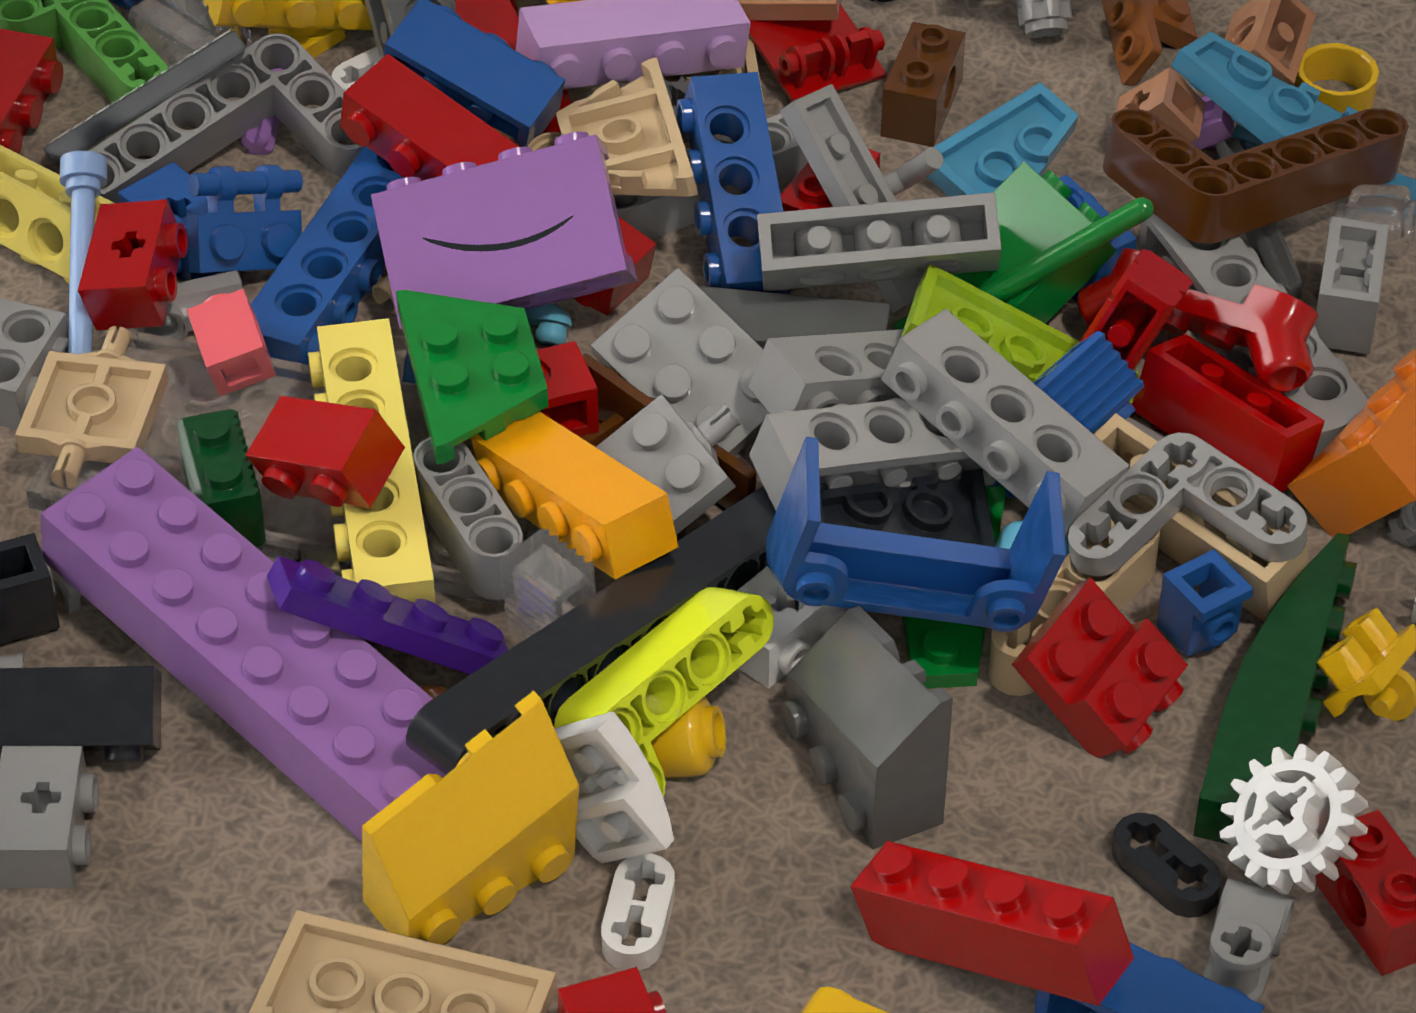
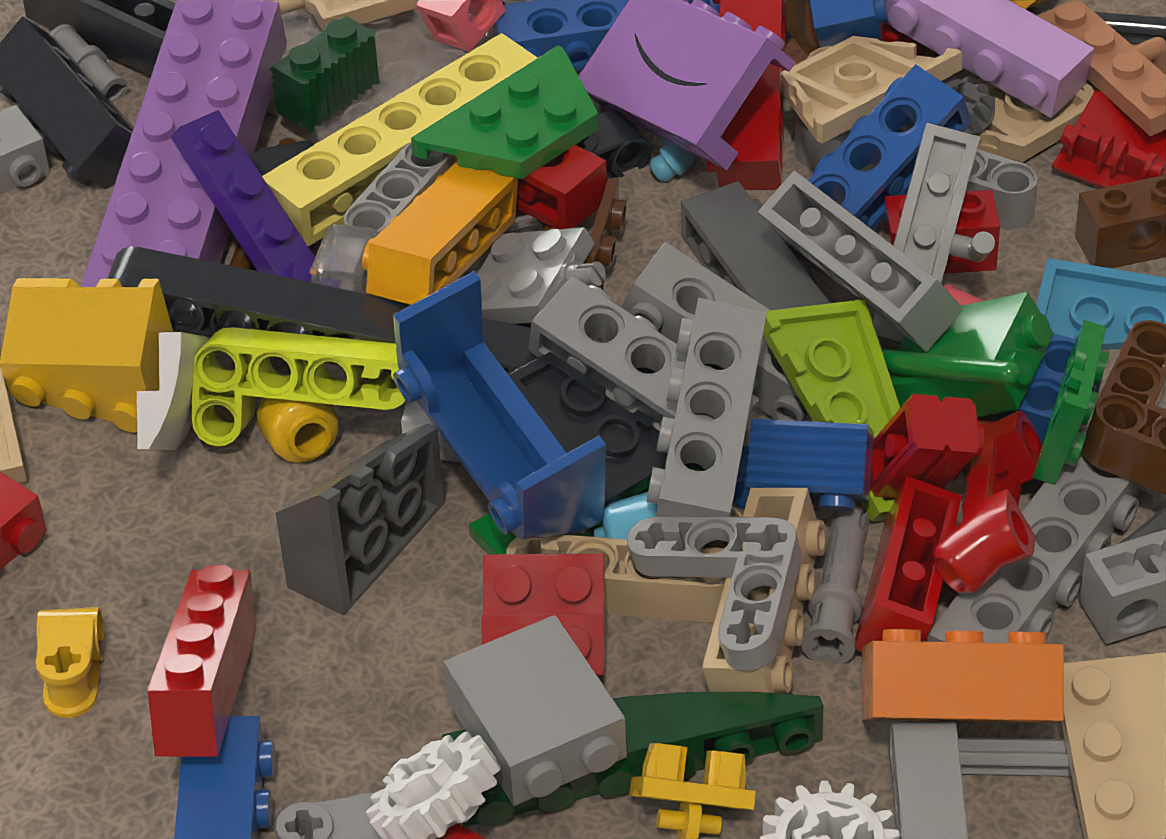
camera: 60 degrees right, 0 degrees up
red piece [245,395,405,508] -> none
light grey plate [591,268,770,456] -> none
white beam [601,853,675,971] -> none
black beam [1112,812,1221,918] -> none
blue brick [1157,549,1254,657] -> none
none -> light grey brick [443,615,627,806]
none -> green wing [1033,320,1109,485]

